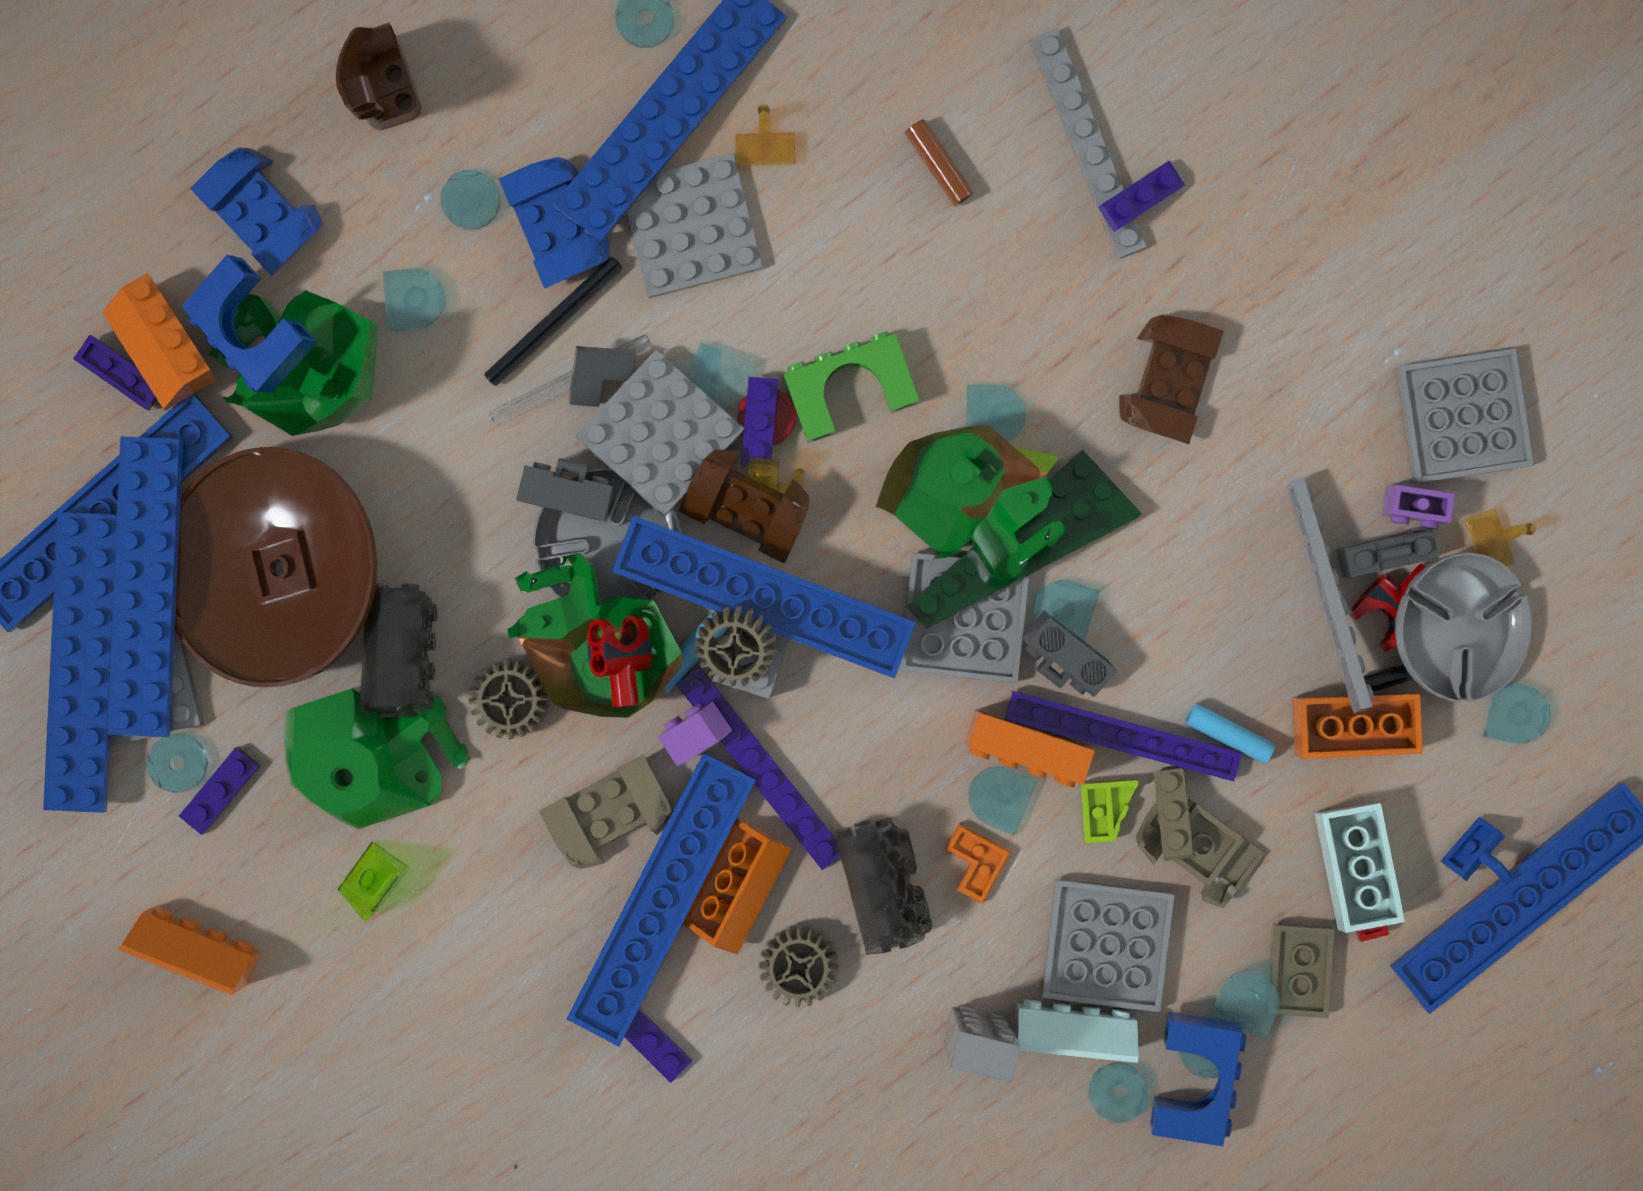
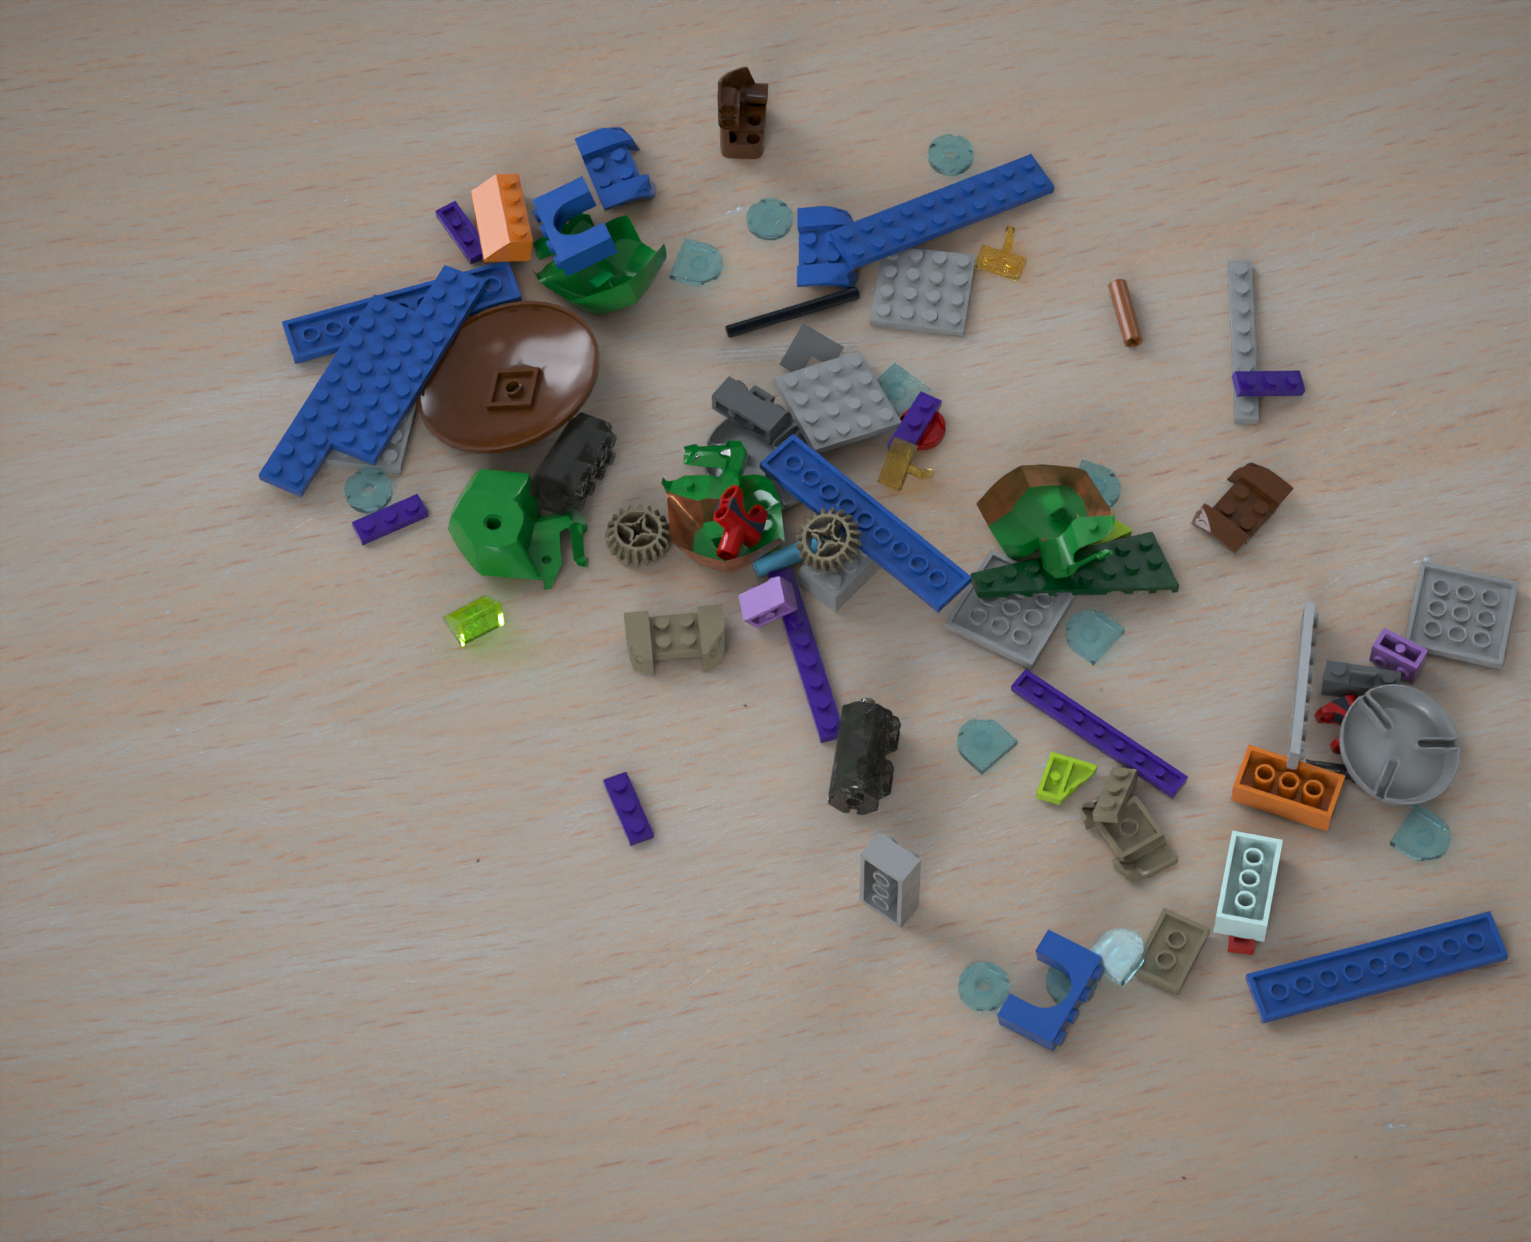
camera: 20 degrees right, 30 degrees down
orange slope [120,906,261,995] -> none
blue plate [566,753,756,1047] -> none
reddish brown piece [678,450,809,564] -> none
orange slope [683,818,792,954] -> none
dark tan gear [759,926,839,1007] -> none
bright green arch [783,331,920,443] -> none
orange tile [945,823,1011,904] -> none
orange brick [965,710,1095,788] -> none
light aqua slope [1013,999,1139,1063] -> none
dark grey piece [1022,610,1117,697] -> none
light grey plate [1041,879,1175,1012] -> none
medium azure piece [1185,703,1276,764] -> none
blue plate [1441,817,1513,884] -> none
clear yellow plate [1464,508,1536,567] -> none

